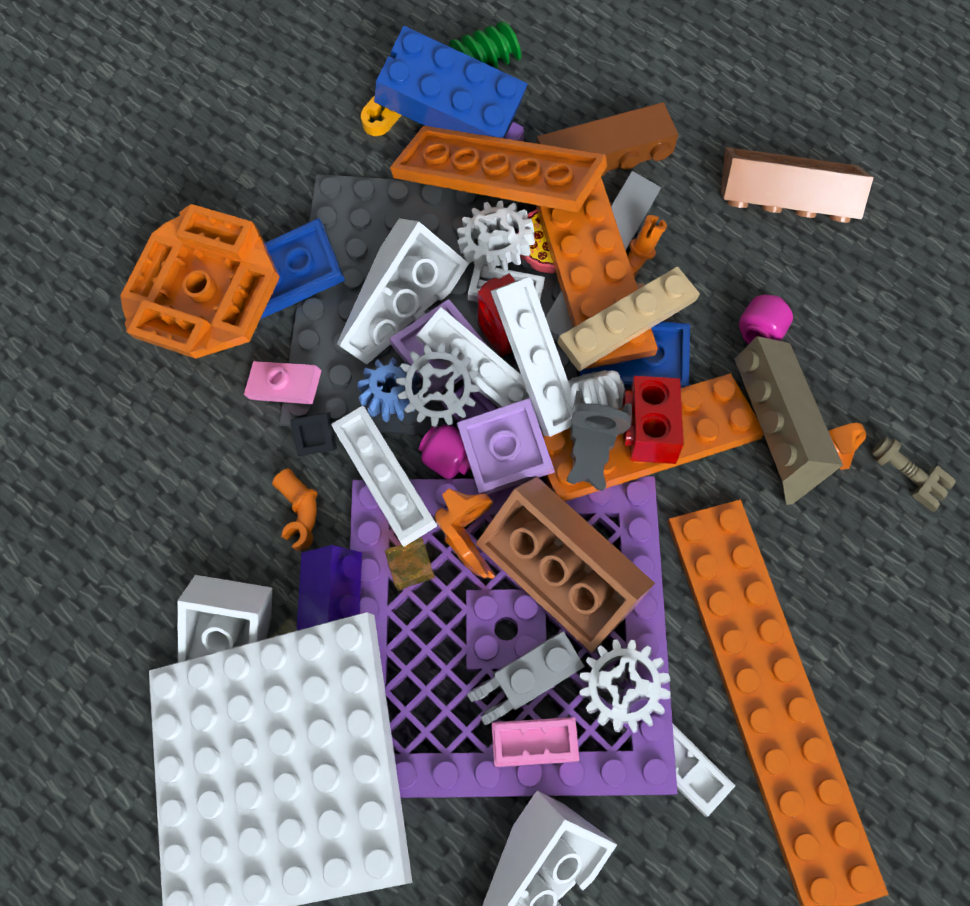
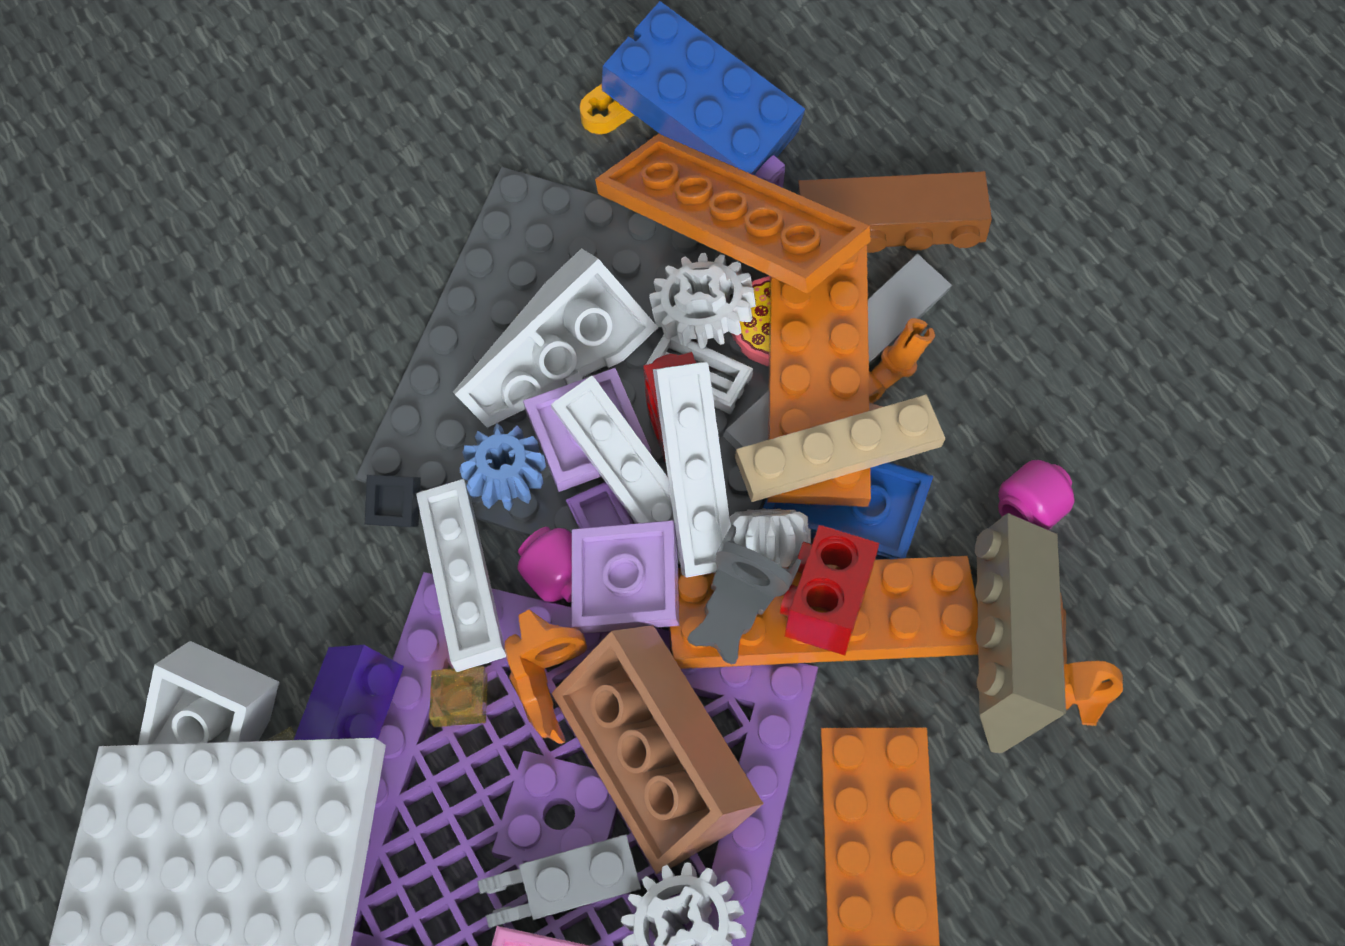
camera: 20 degrees right, 5 degrees down
orange piece [120,204,280,359] -> none
bright pink plate [244,361,322,404] -> none
blue tile [261,218,346,319] -> none
orange piece [272,468,318,551] -> none
light grey gear [396,343,480,427] -> none
green piece [448,21,522,69] -> none
slope [721,147,874,223] -> none
dark tan hinge [871,437,956,512] -> none

